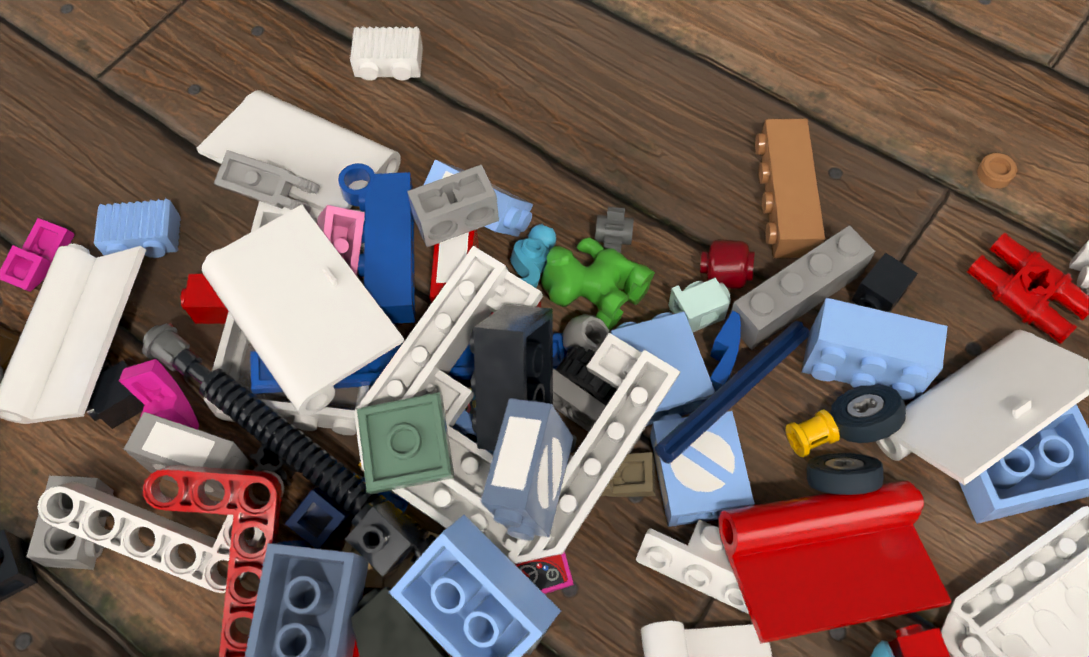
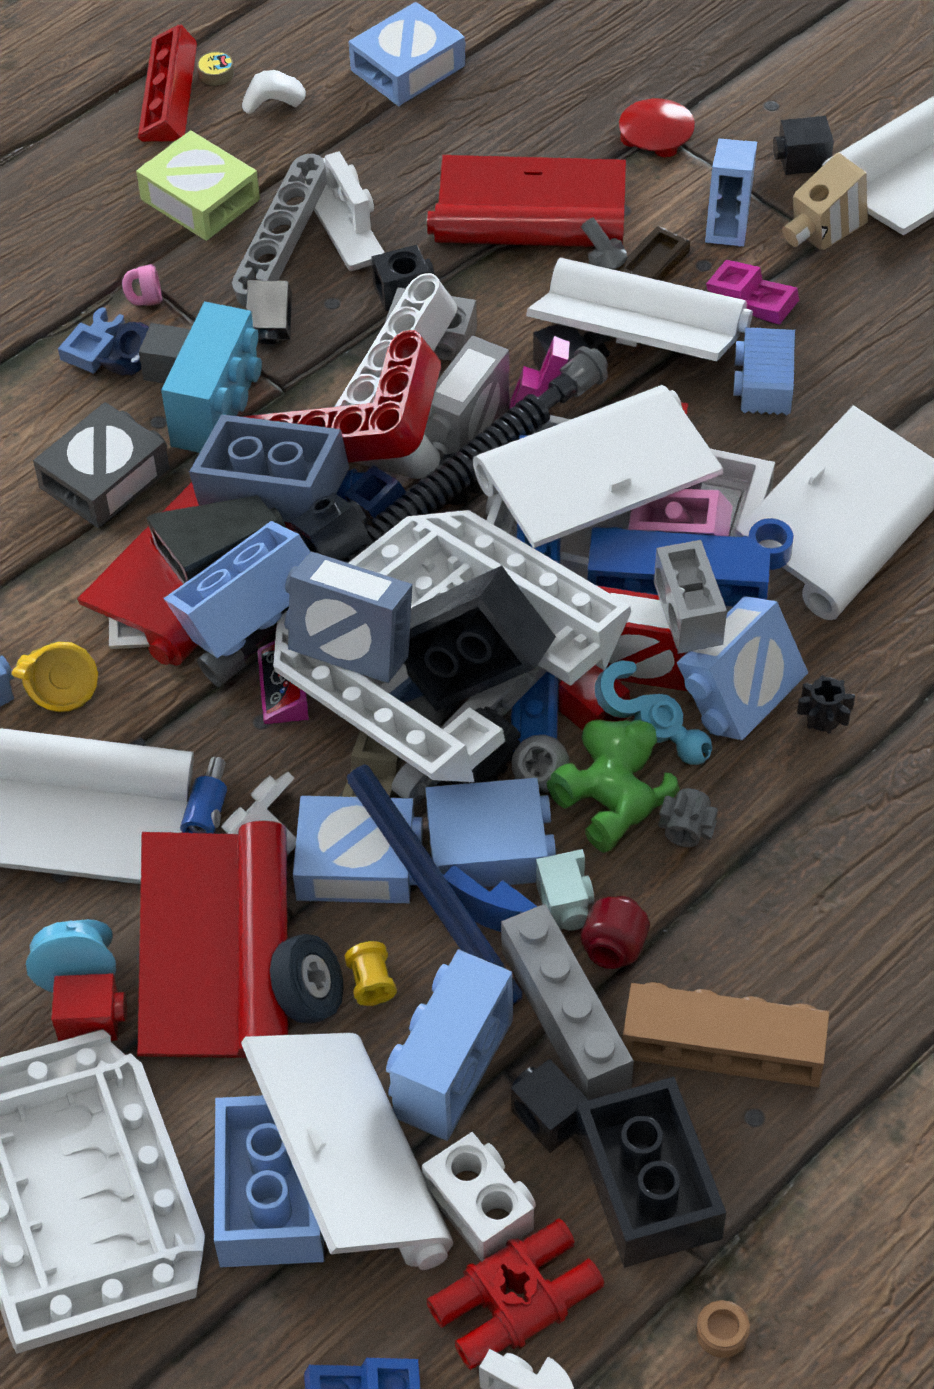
camera: 100 degrees right, 10 degrees down
light grey hinge [214,150,320,213] -> none
sand green tile [357,392,455,494] -> none
black bush [830,384,906,443] -> none
none -> blue piece [180,757,227,834]
none -> white brick [422,1132,536,1261]
none -> black brick [576,1077,726,1268]
none -> black gear [797,675,855,734]

